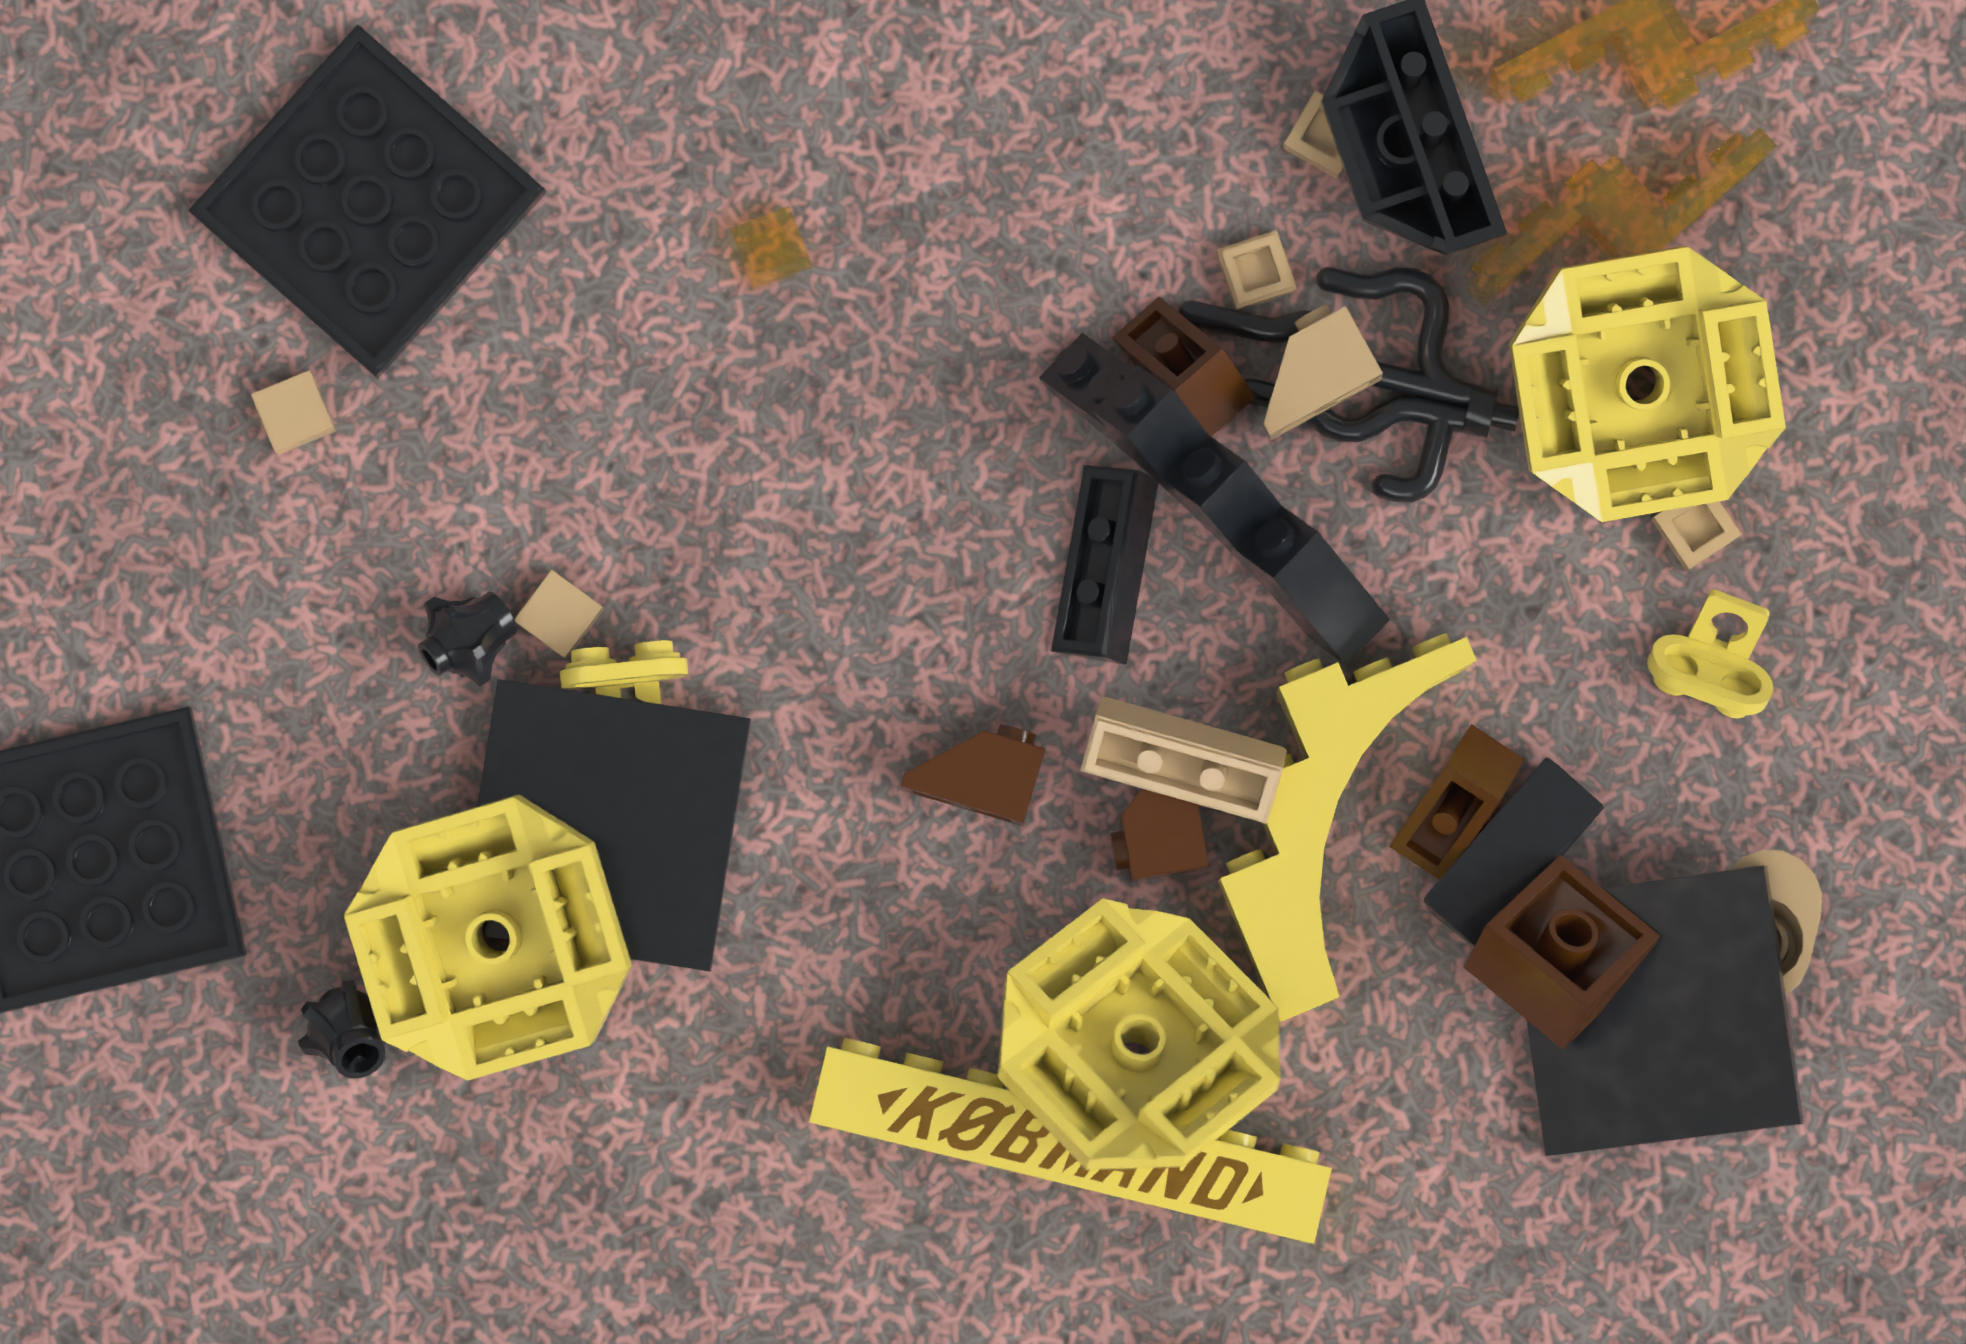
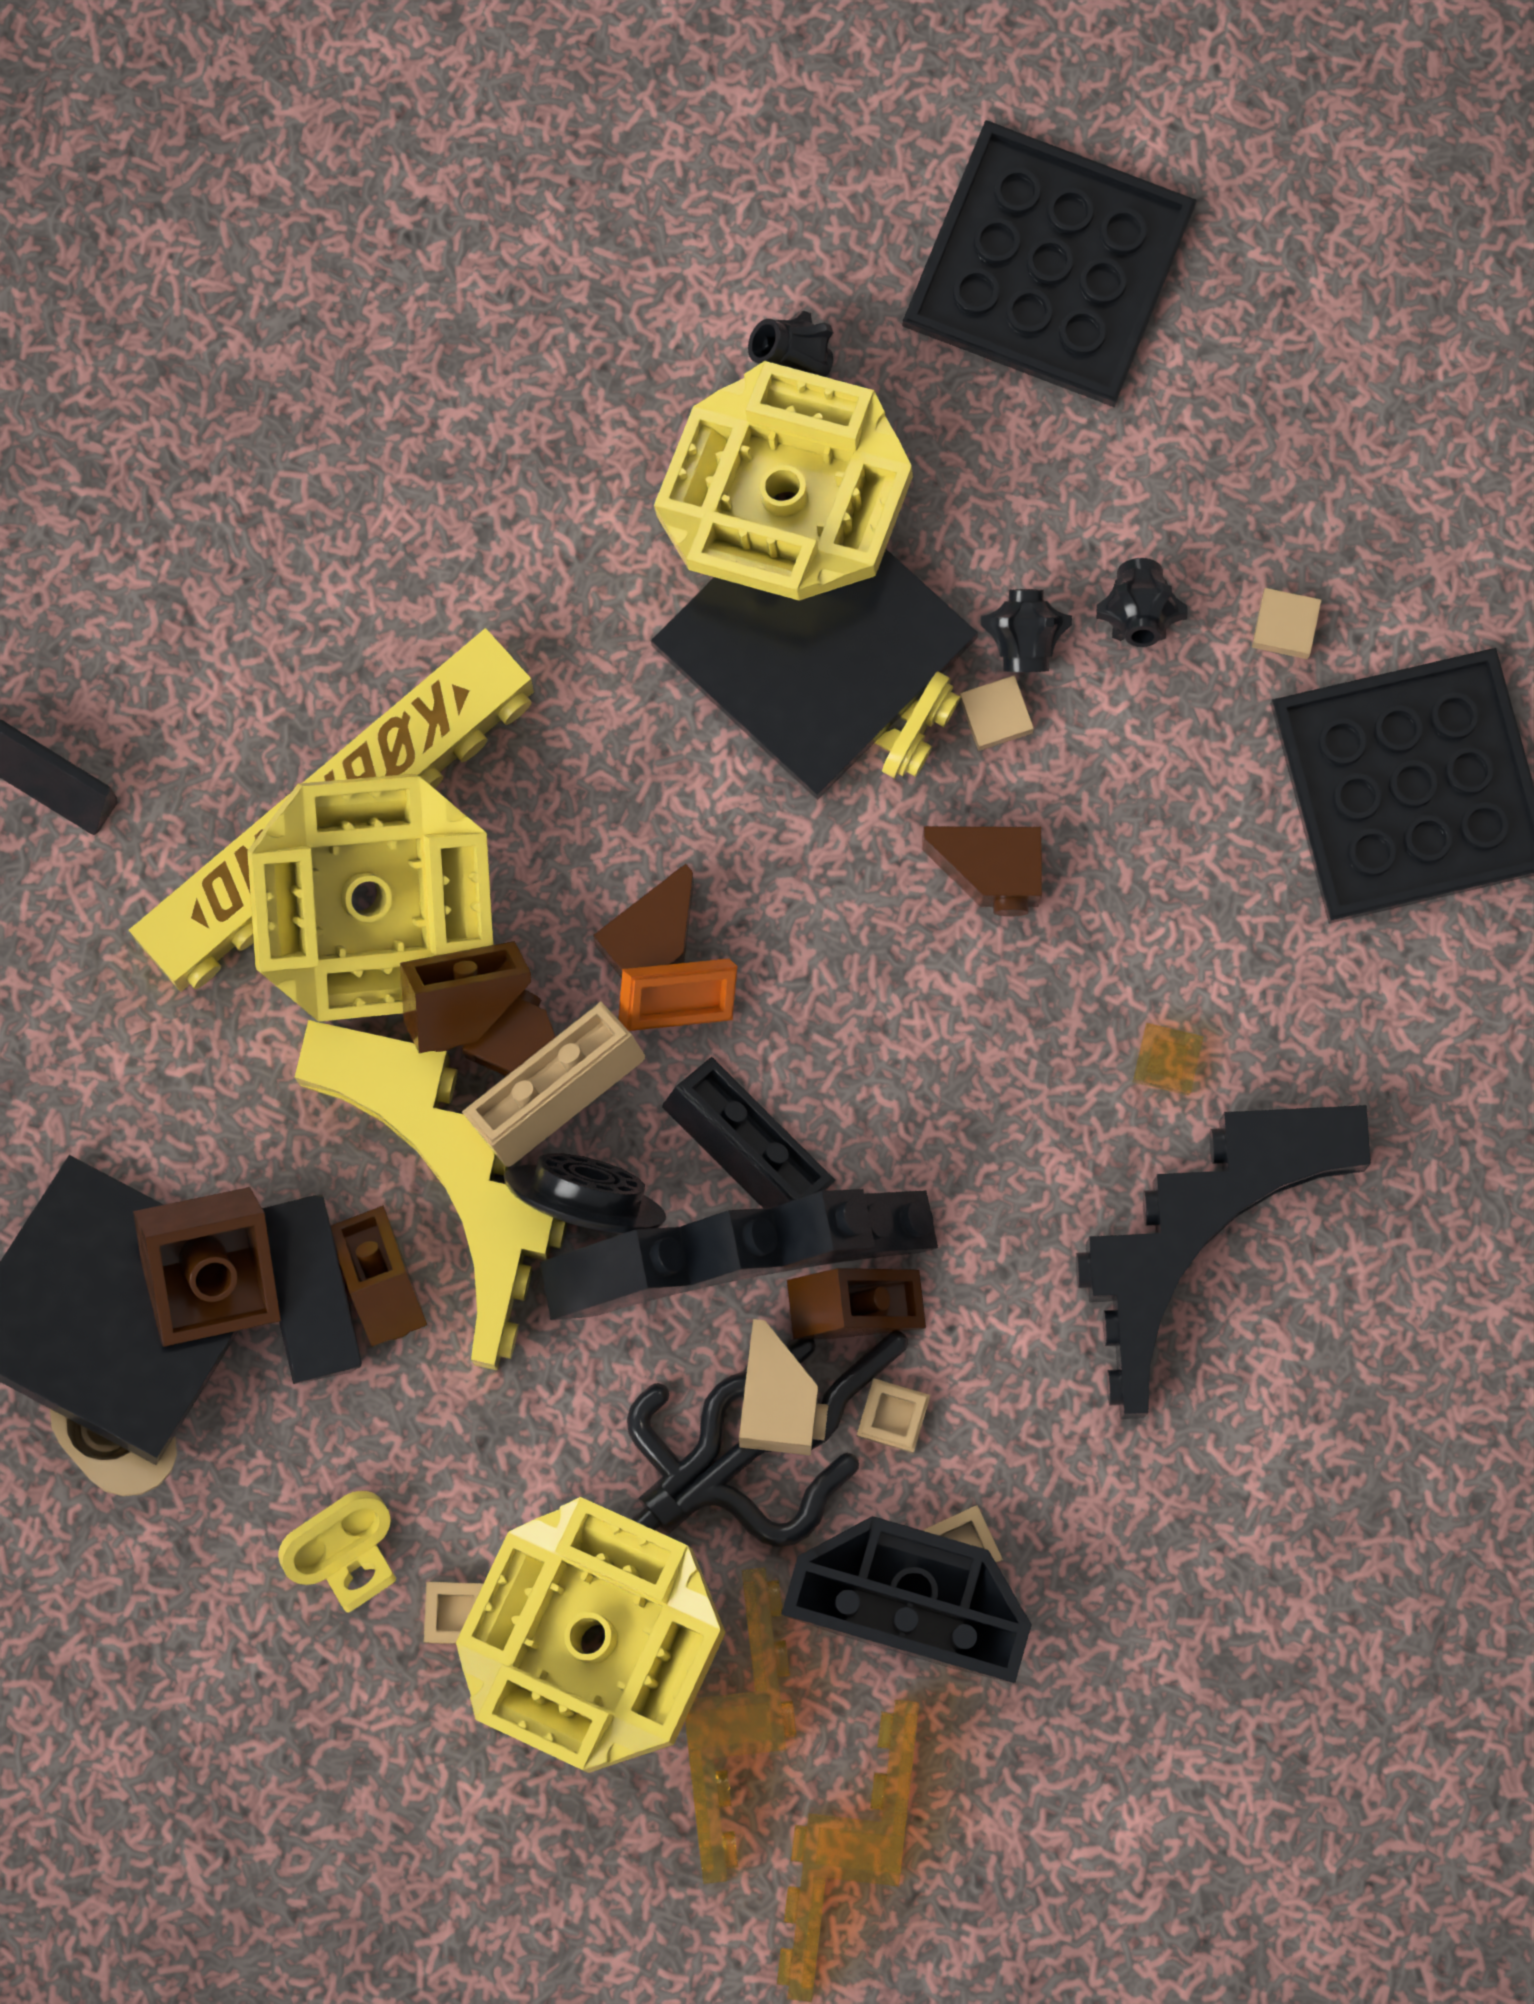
camera: 125 degrees right, 5 degrees down
none -> reddish brown slope [400,941,531,1053]
none -> black wheel [504,1153,666,1233]
none -> orange tile [618,958,738,1031]
none -> reddish brown slope [922,826,1042,917]
none -> black arch [1076,1105,1371,1419]
none -> black rock [1096,558,1188,647]

